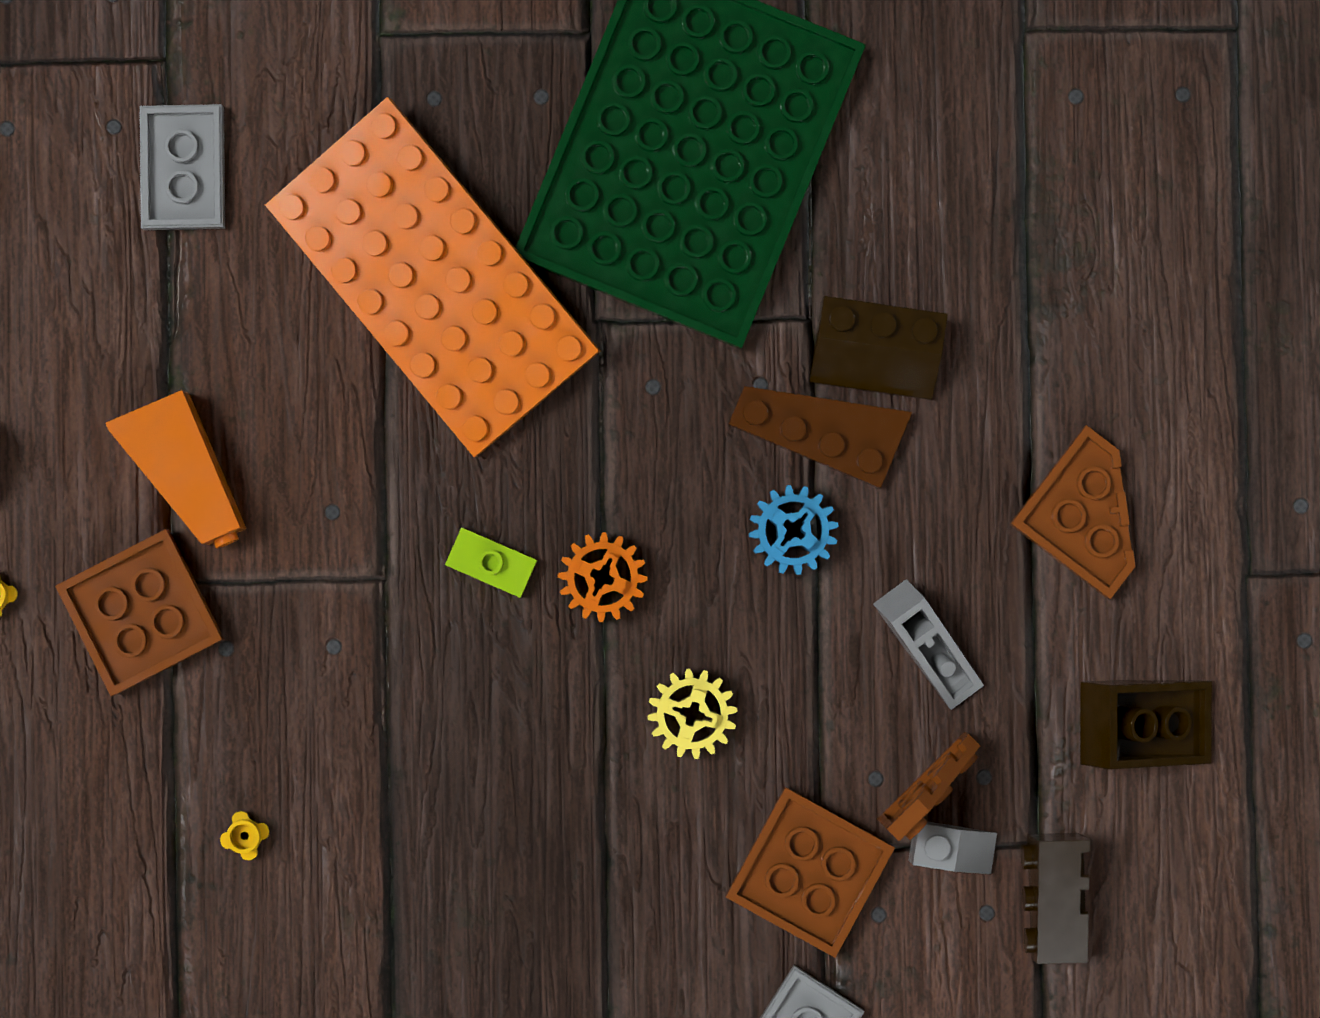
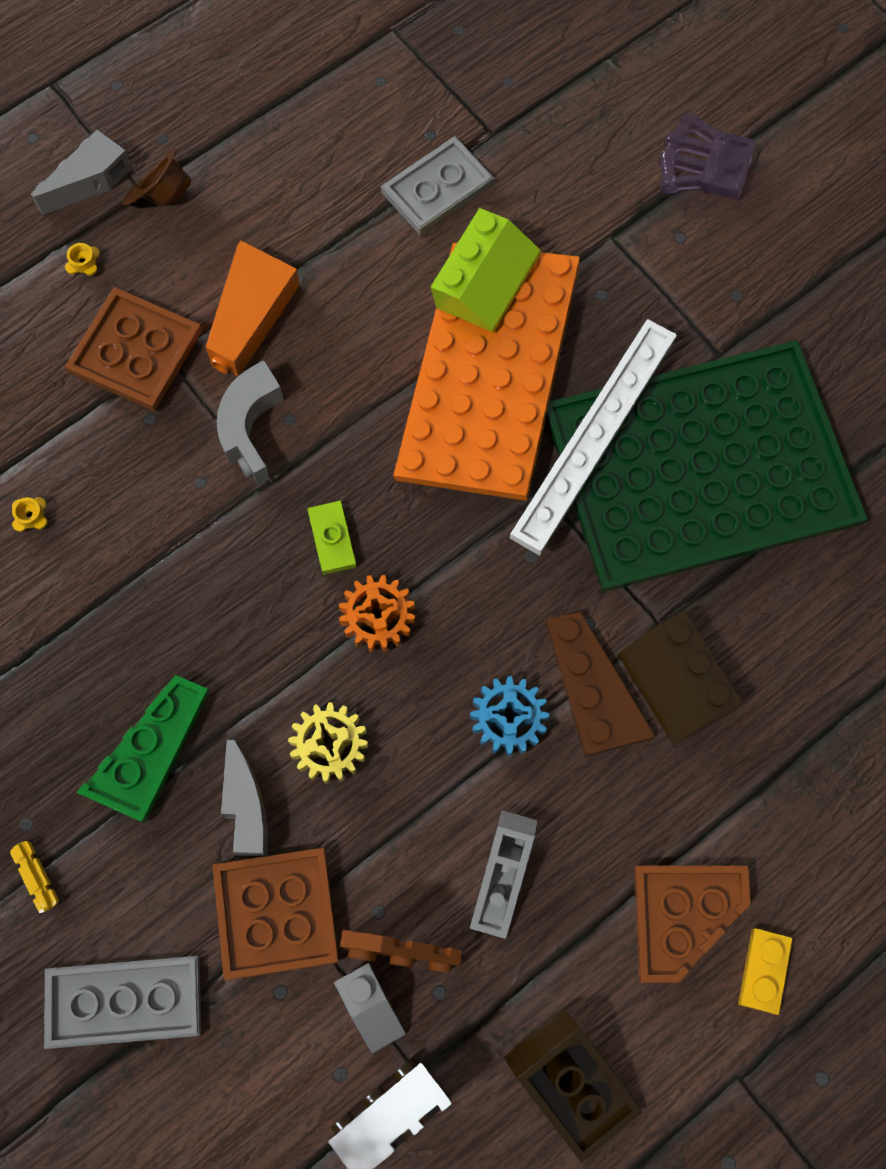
camera: 50 degrees right, 15 degrees down
none -> green wing [76,675,210,824]
none -> light grey arch [217,360,284,486]
none -> light grey slope [221,740,268,857]
none -> lime slope [430,208,541,333]
none -> white plate [510,319,677,556]
none -> yellow plate [738,928,792,1015]

